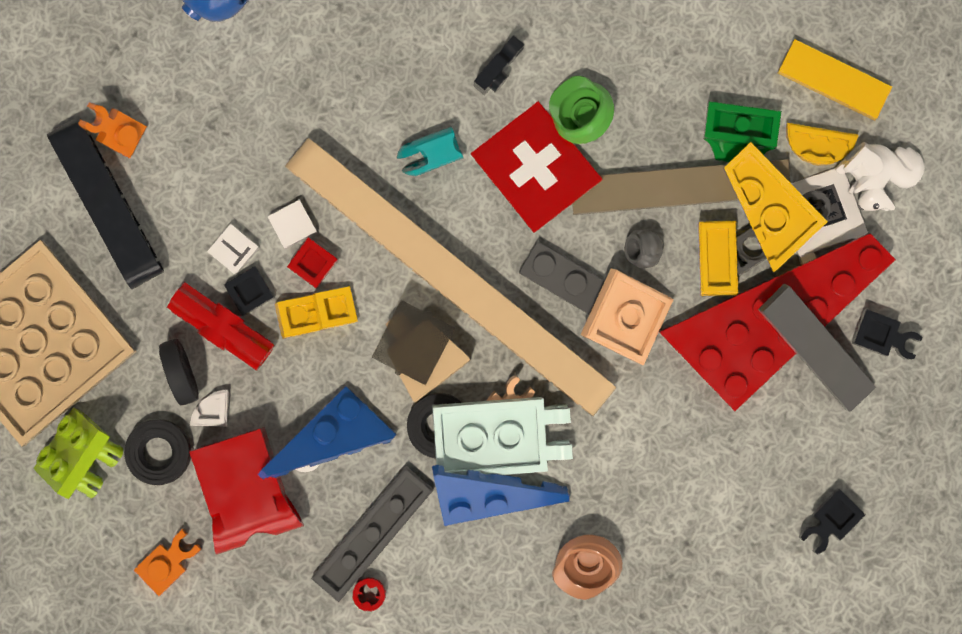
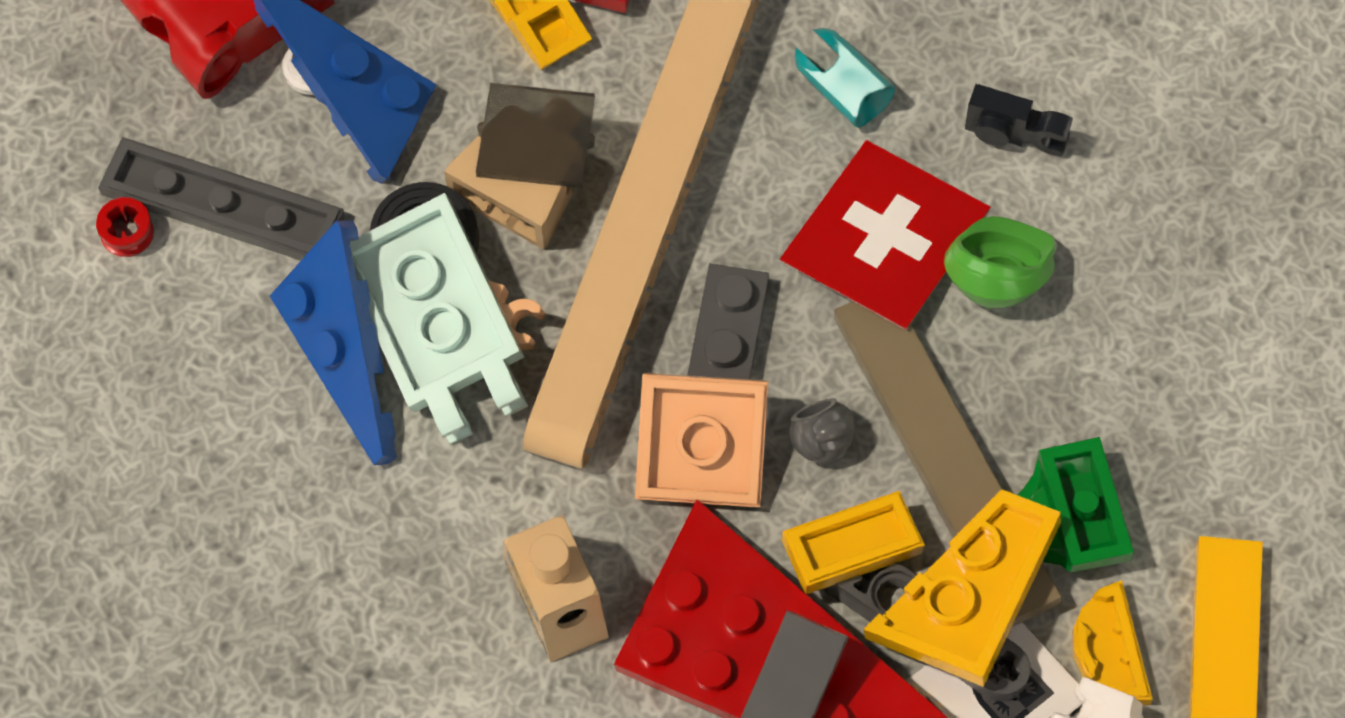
camera: 75 degrees right, 20 degrees down
nougat hat [552,535,622,600] -> none
none -> tan torso [503,515,609,663]

